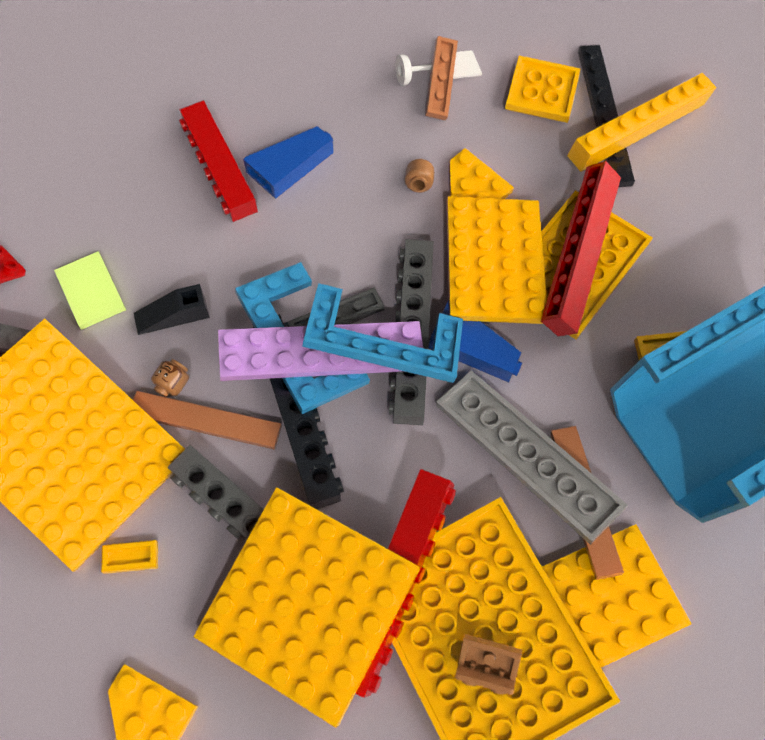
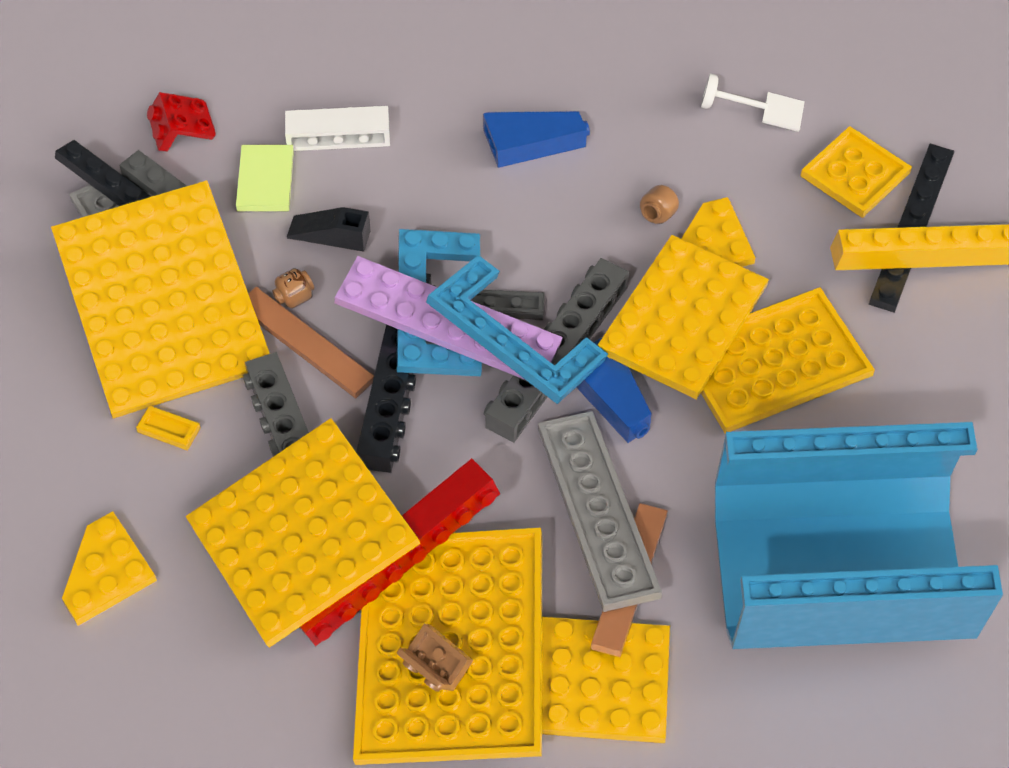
camera: 30 degrees right, 10 degrees down
red brick [179,100,258,222] -> none
nougat plate [425,36,458,121] -> none
red brick [541,161,621,336] -> none
none -> white brick [285,106,390,151]

